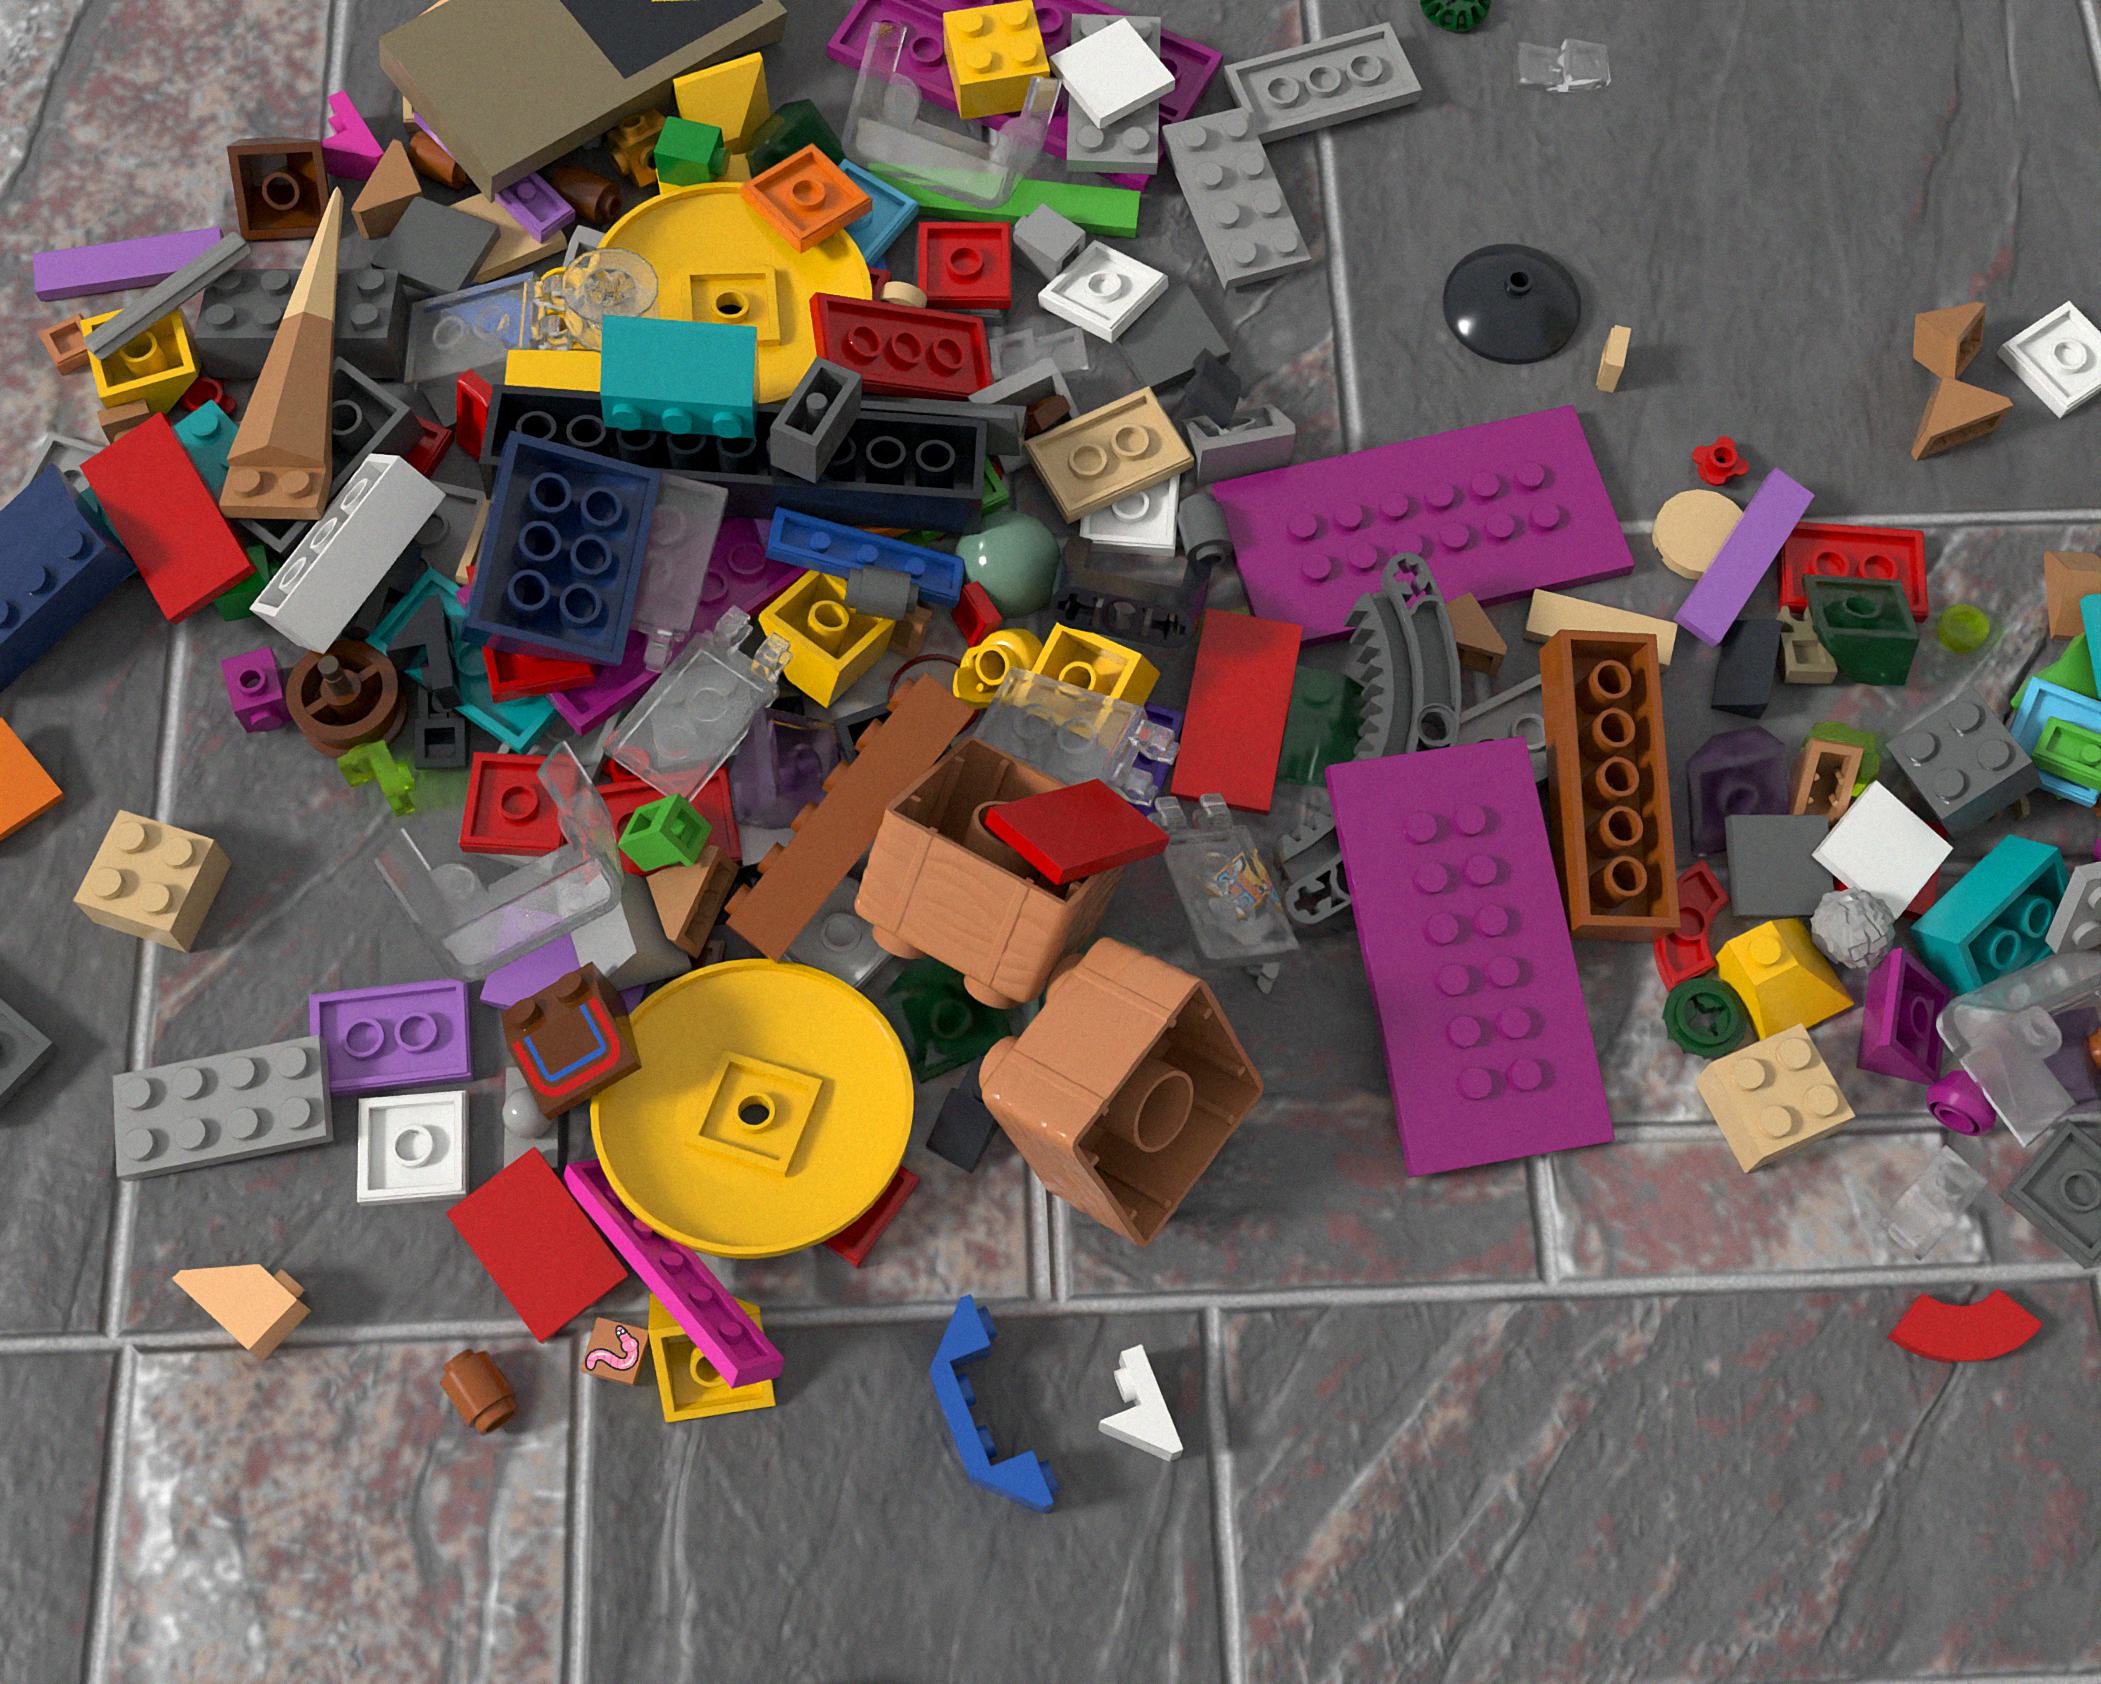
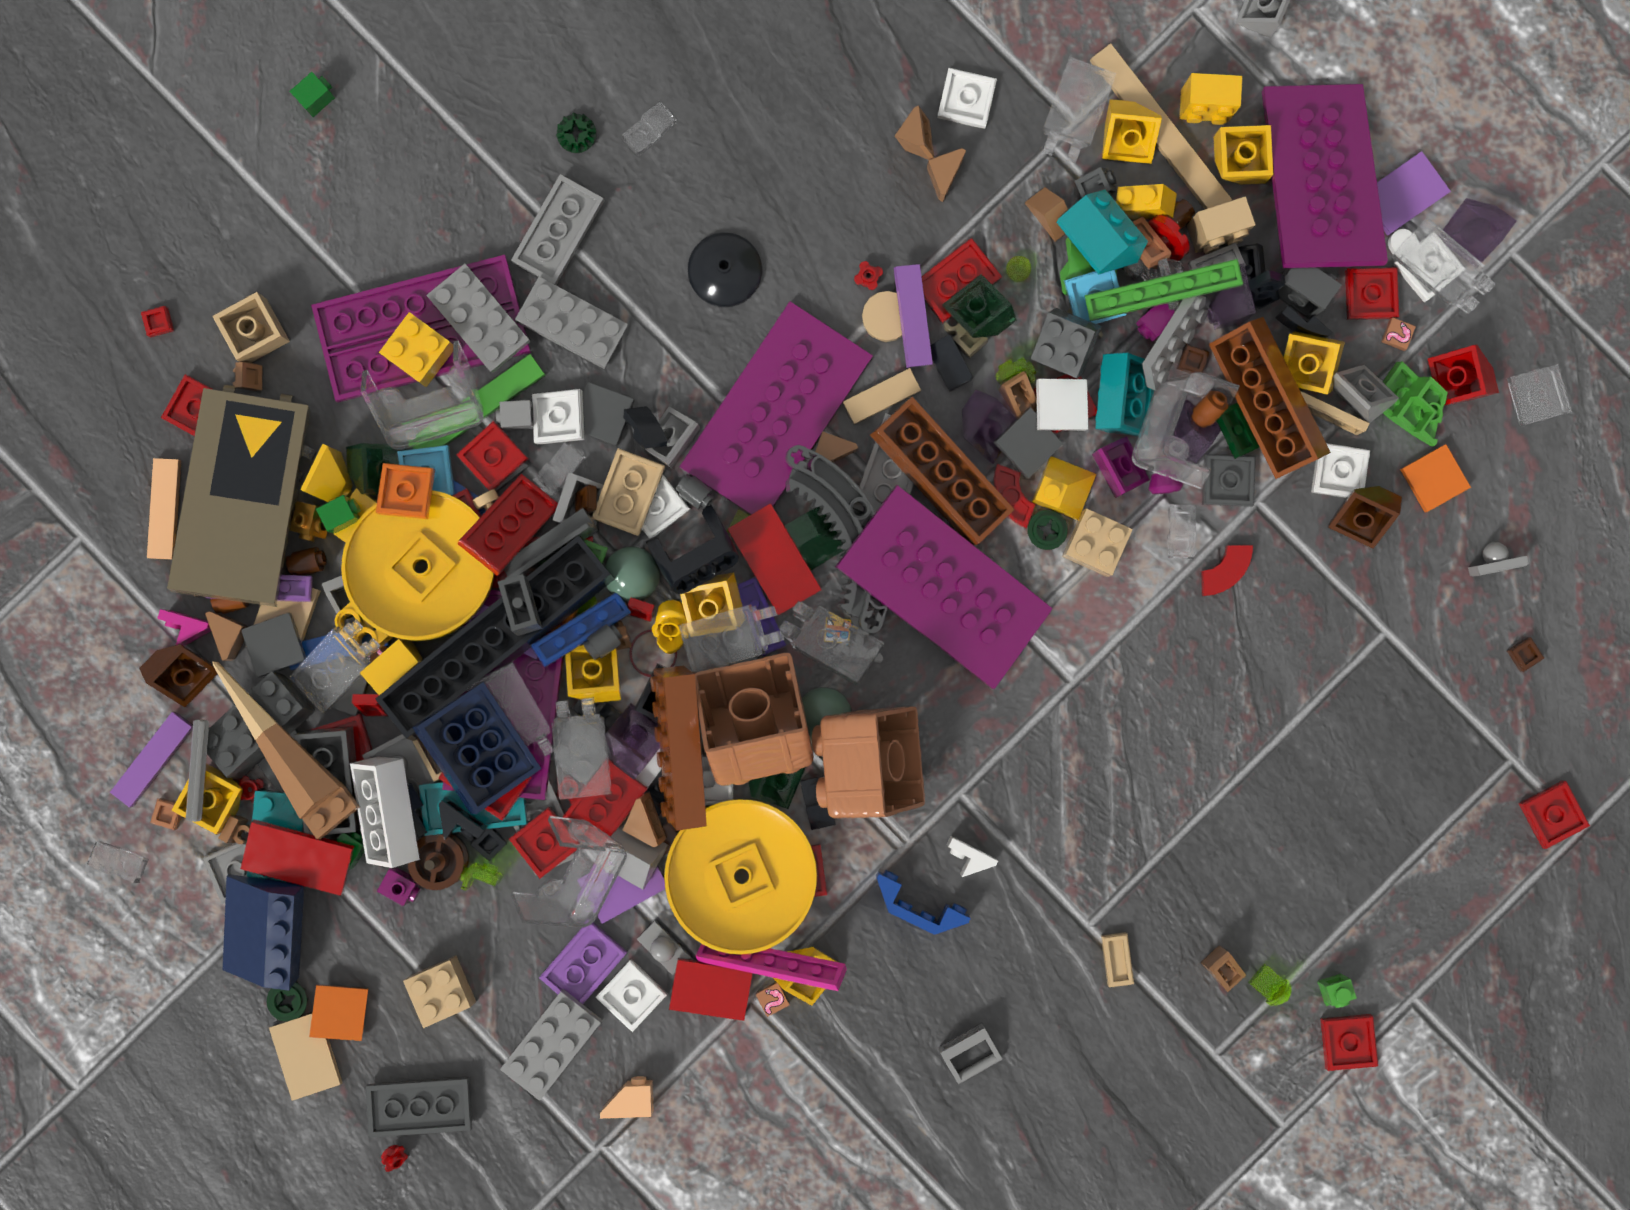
camera: 40 degrees left, 20 degrees up
dark orange brick [440,1349,519,1436] -> none
reddish brown slope [501,961,642,1121] -> none
clear piece [561,247,660,354] -> none
teal slope [600,315,760,438] -> none
bright green brick [617,793,712,872] -> none
red tile [984,779,1171,885] -> none
white tile [1049,18,1175,130] -> none
tan tile [1596,325,1631,393] -> none
light grey piece [1810,887,1896,969] -> none

